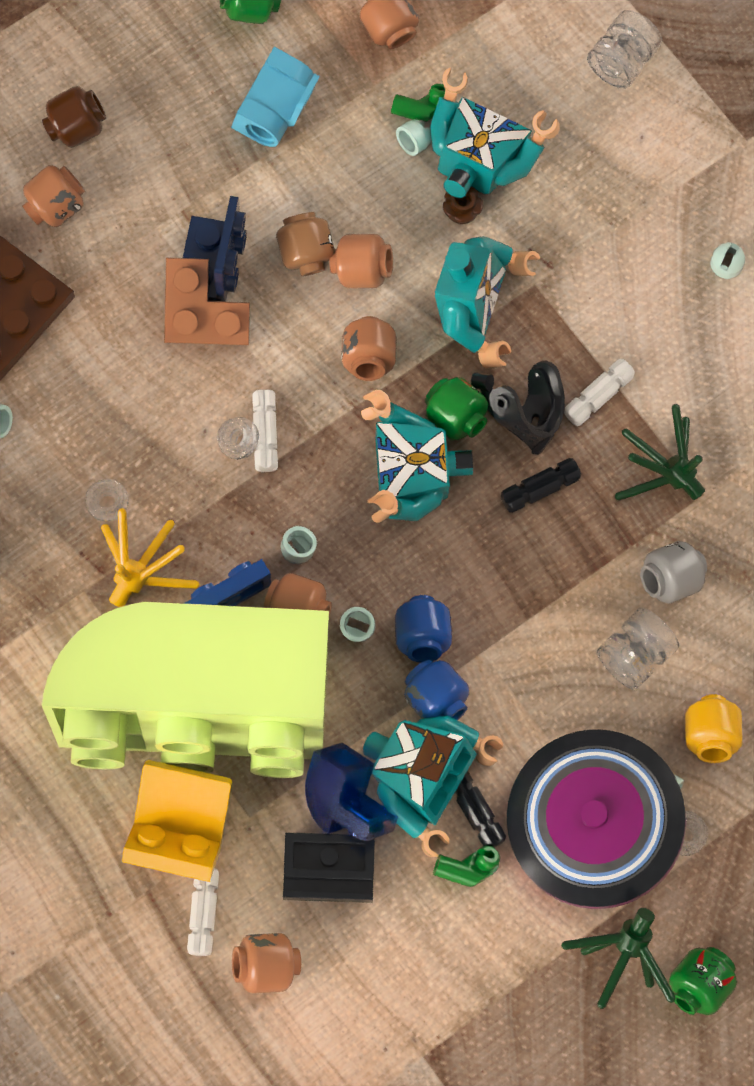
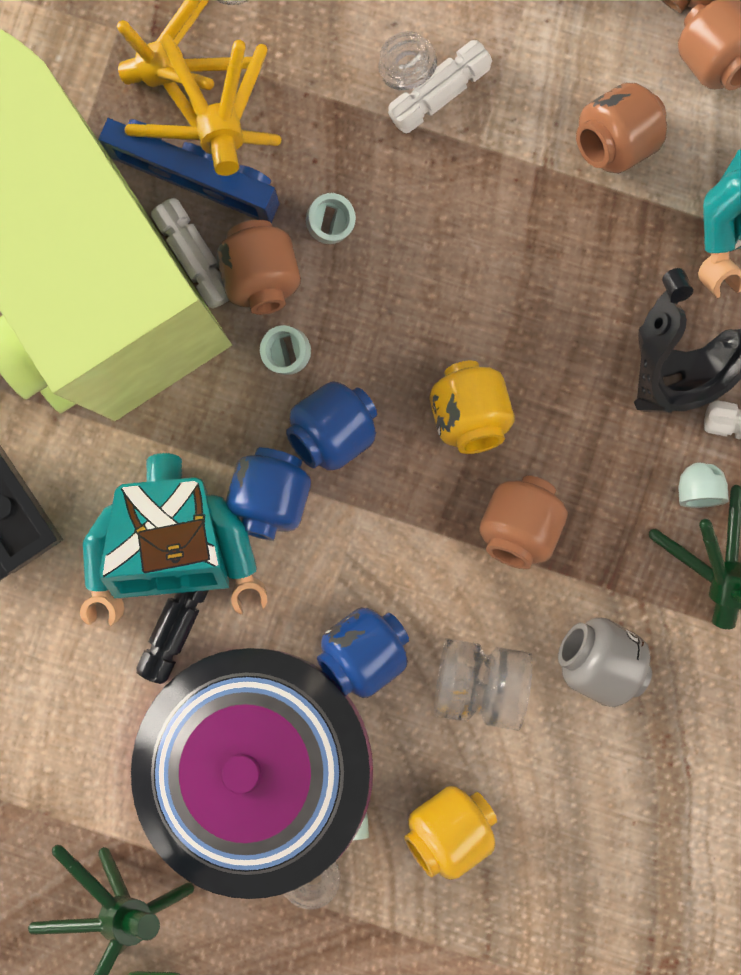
camera: 65 degrees right, 15 degrees up
clear blue brick [305,742,398,842] -> none
torso [361,390,473,523] -> none
green head [425,377,488,440] -> none
green arm [433,846,500,887] -> none
black axle [501,458,581,513] -> none
none -> yellow plant [124,34,282,176]
none -> blue head [317,607,409,698]
none -> yellow head [429,360,515,454]
none -> nougat head [480,476,568,569]
none -> light aqua hinge [678,463,729,508]

